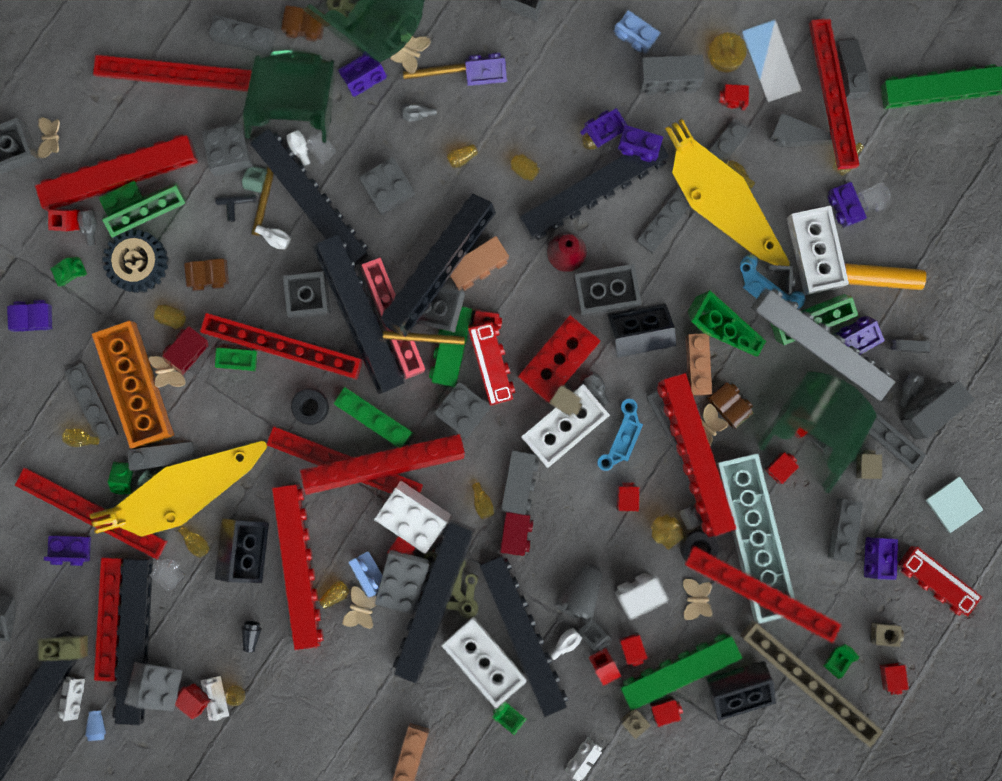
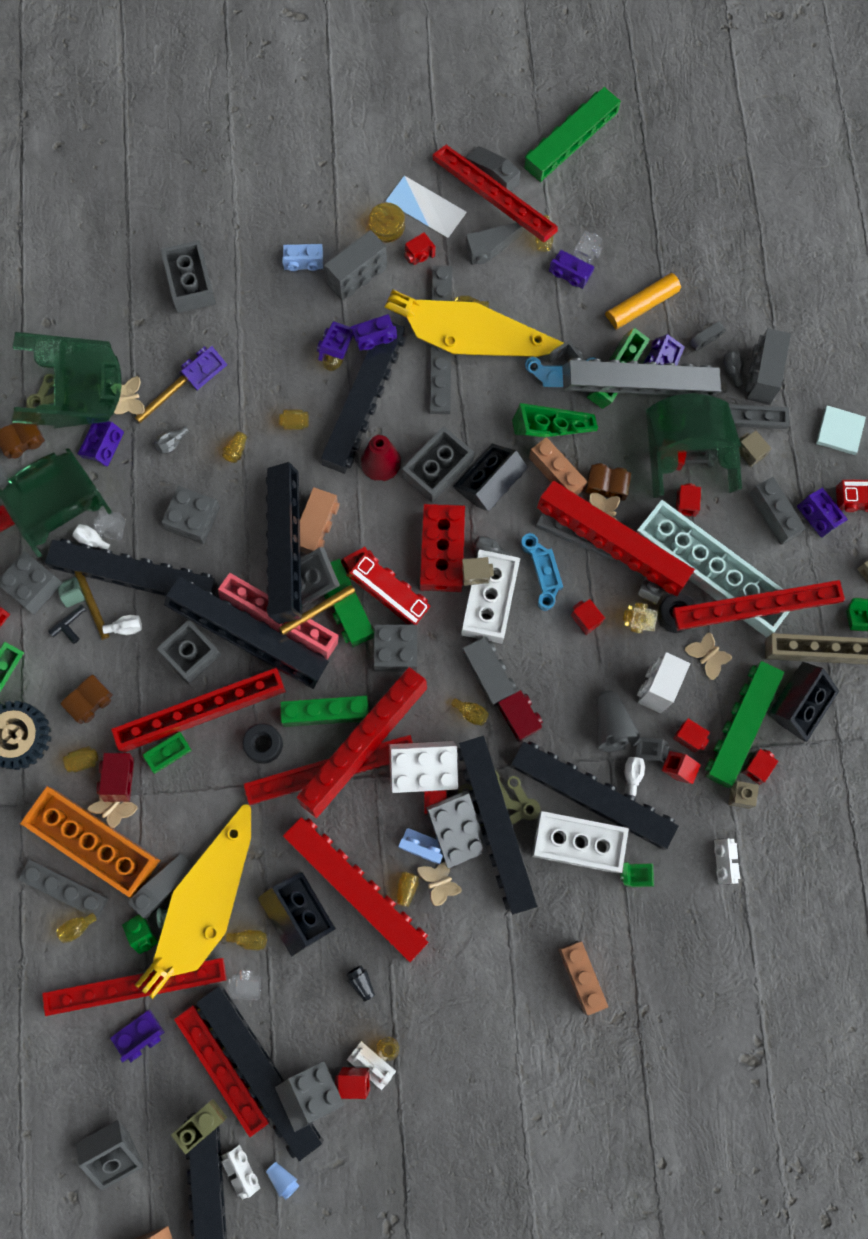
camera: 45 degrees left, 10 degrees down
white brick [787,206,849,295] -> none

